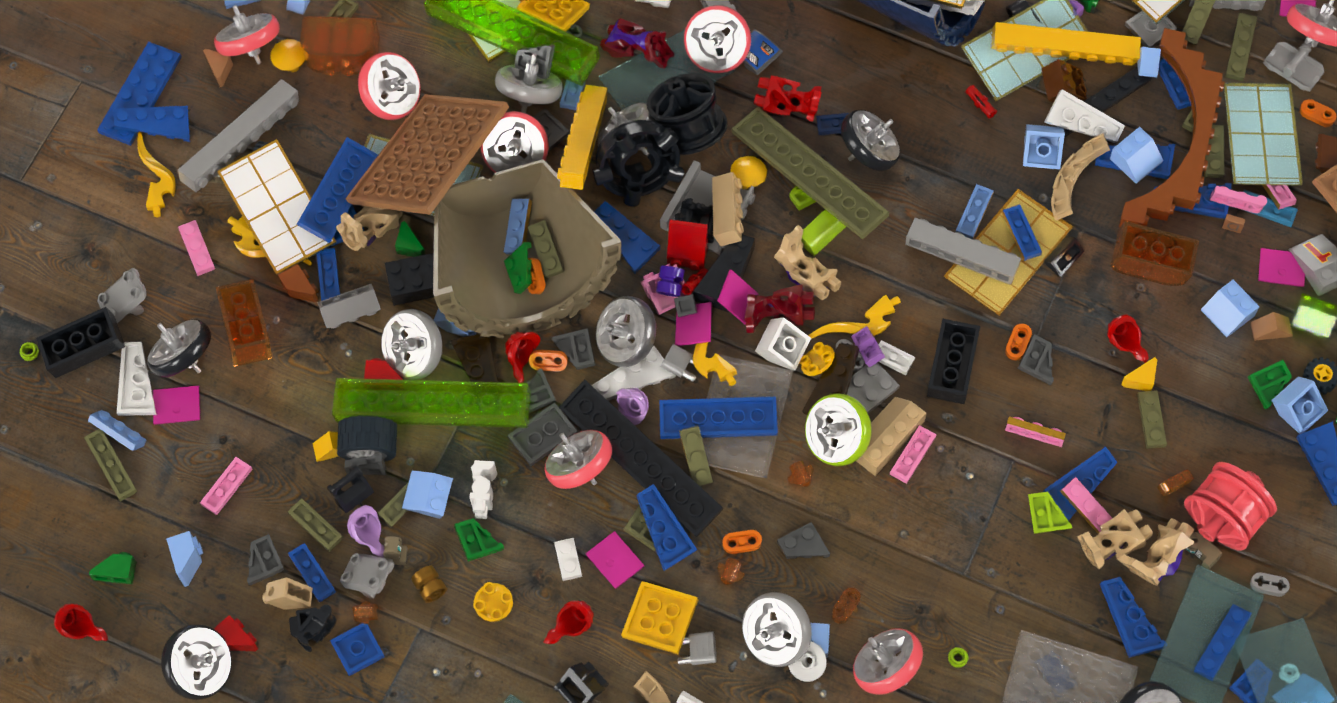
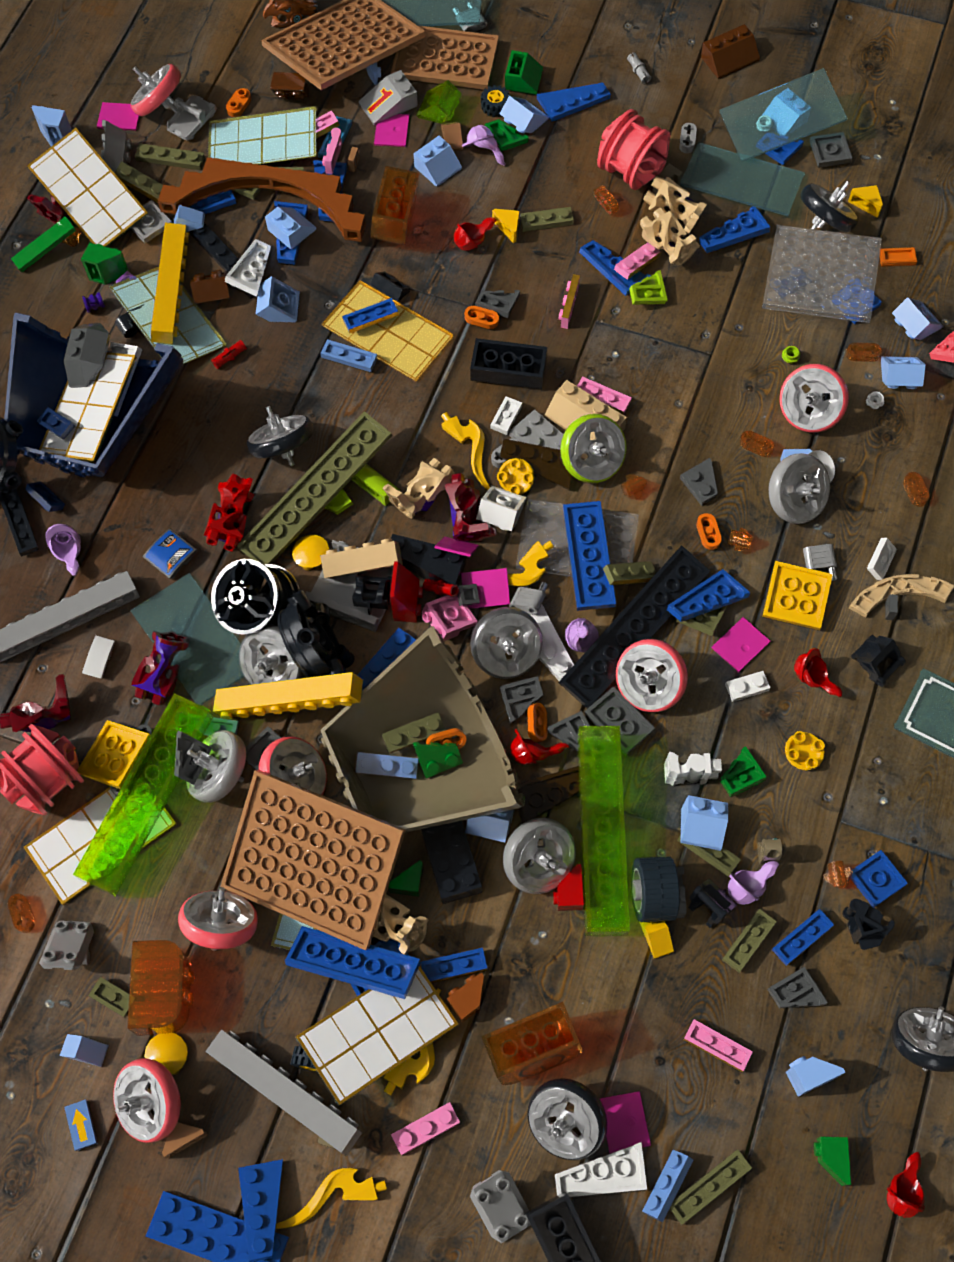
camera: 95 degrees left, 0 degrees up
red slope [213,615,258,651] -> none
tan torso [262,577,313,610] -> none
light grey brick [317,284,381,329] -> none
light grey shield [340,553,394,599] -> none
pearl gold wheel [411,565,447,603] -> none
dark purple wheel [656,265,685,297] -> none
wheel [684,5,751,74] -> none
dark blue plate [816,113,849,136] -> none
medium lavender slope [851,326,885,368] -> none
light grey brick [905,218,1021,285] -> none
tan tile [1051,133,1110,220] -> none
blue plate [1194,604,1252,681] -> none
none -> lavender piece [462,125,506,166]

